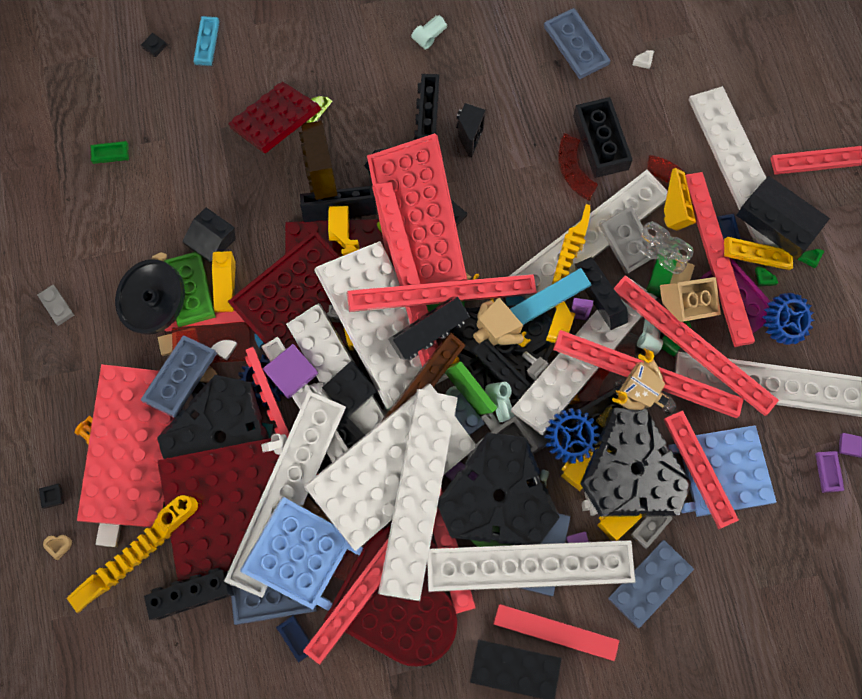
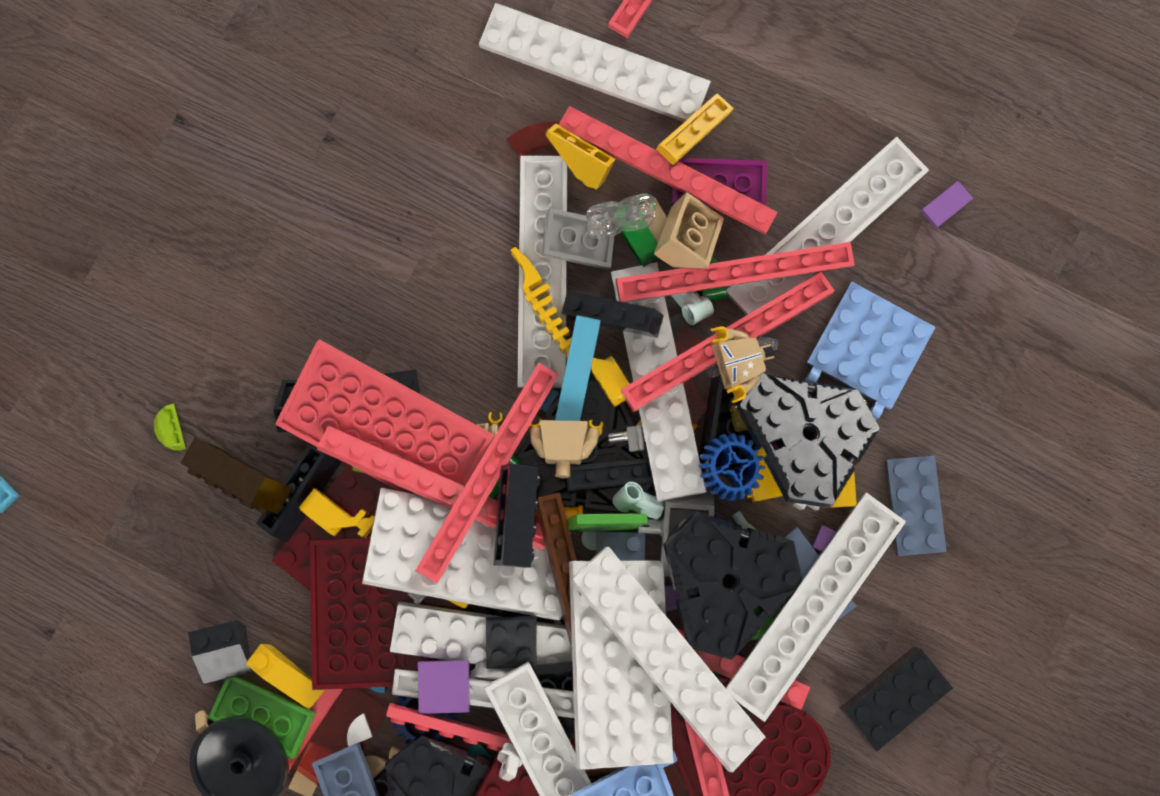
camera: 50 degrees left, 10 degrees up
green tile [91,141,129,164] -> none
dark red plate [228,81,321,154] -> none
light aqua piece [412,15,447,49] -> none
black brick [414,74,439,140] -> none
black slope [456,103,486,158] -> none
coral tile [493,604,620,661] -> none
sand blue plate [544,8,610,79] -> none
clear red tile [558,133,598,201] -> none
medium lavender tile [570,298,593,320] -> none
black brick [573,97,633,178] -> none
light grey plate [630,516,673,549] -> none
white tile [633,50,654,69] -> none
coral plate [664,411,739,529] -> none
dark blue tile [716,214,741,239] -> none
black slope [736,175,830,260] -> none
green tile [755,267,778,286] -> none
blue gear [762,293,815,345] -> none
green tile [798,249,824,268] -> none
medium lavender tile [815,451,844,493] -> none

